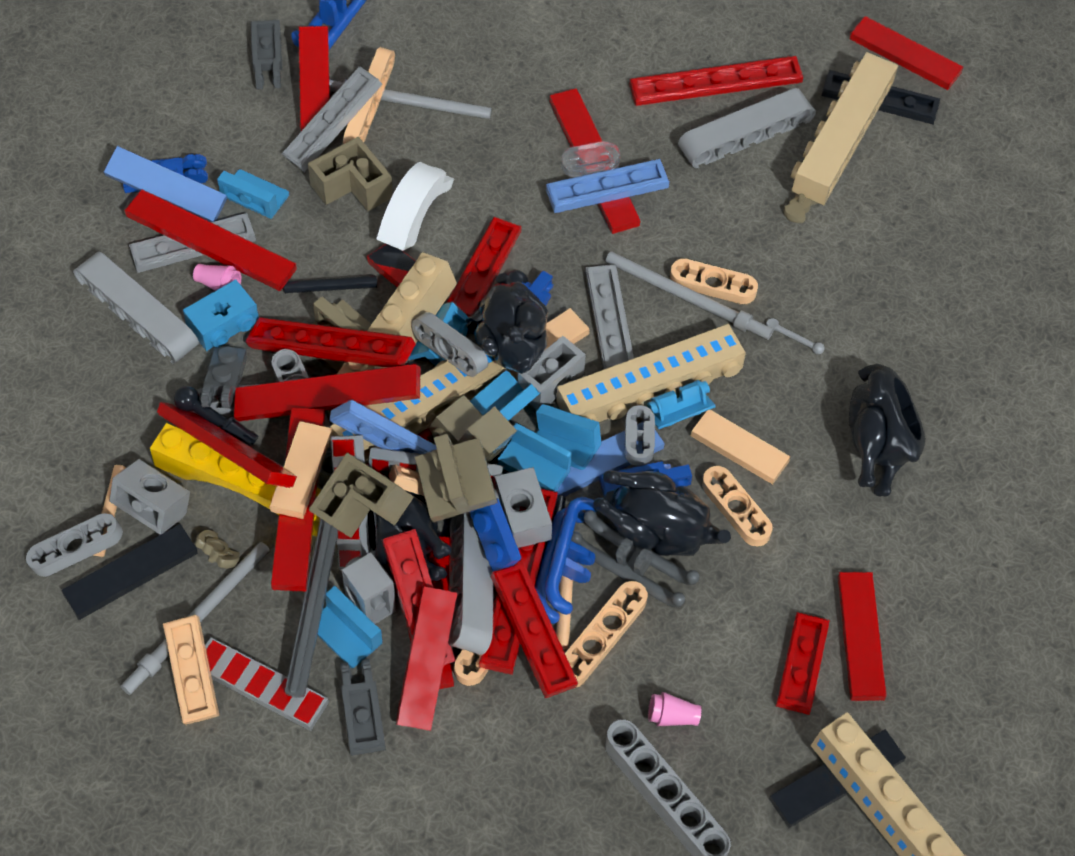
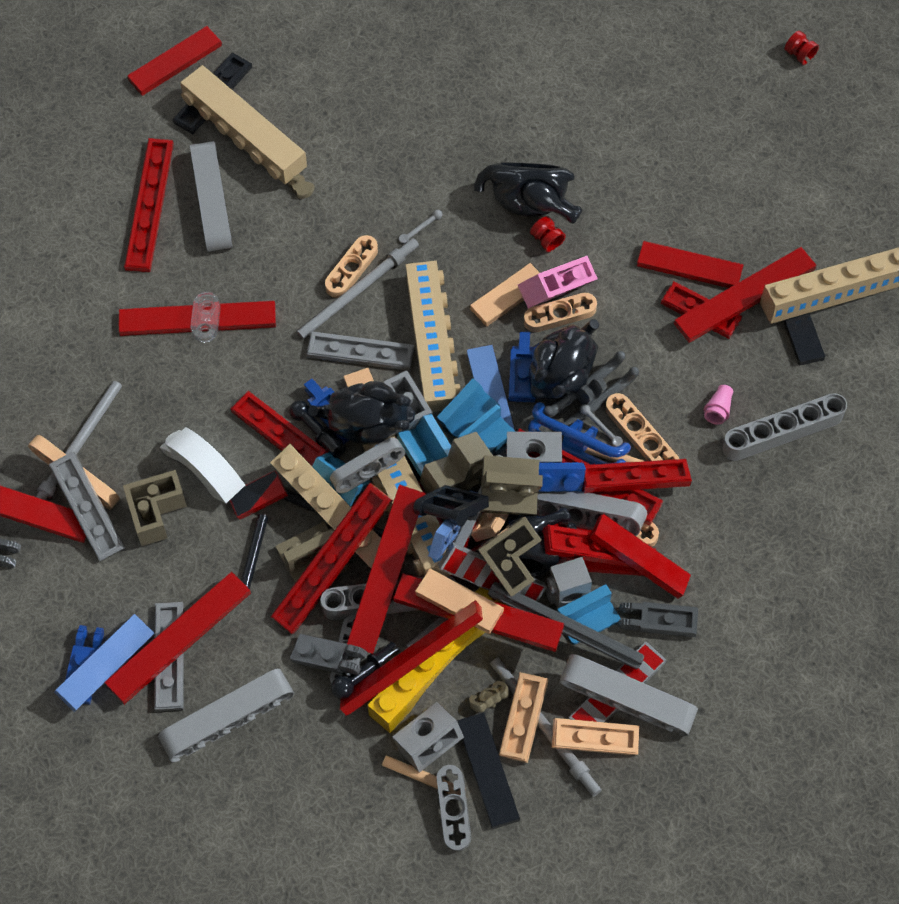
camera: 70 degrees left, 5 degrees up
dark azure brick [183,279,259,351] -> none
bright pink cone [193,264,242,291] -> none
dark azure panel [217,170,289,219] -> none
medium blue tile [546,159,669,213] -> none
light grey beam [625,405,655,466] -> none
dark azure hinge [647,380,716,429] -> none
none -> black plate [413,485,489,526]
none -> light nougat tile [499,672,548,763]
none -> bright pink slope [518,256,597,308]
none -> red wheel [530,216,566,252]
none -> light grey beam [559,654,698,736]
none -> light grey hinge [580,404,623,447]
none -> red tile [674,247,817,343]

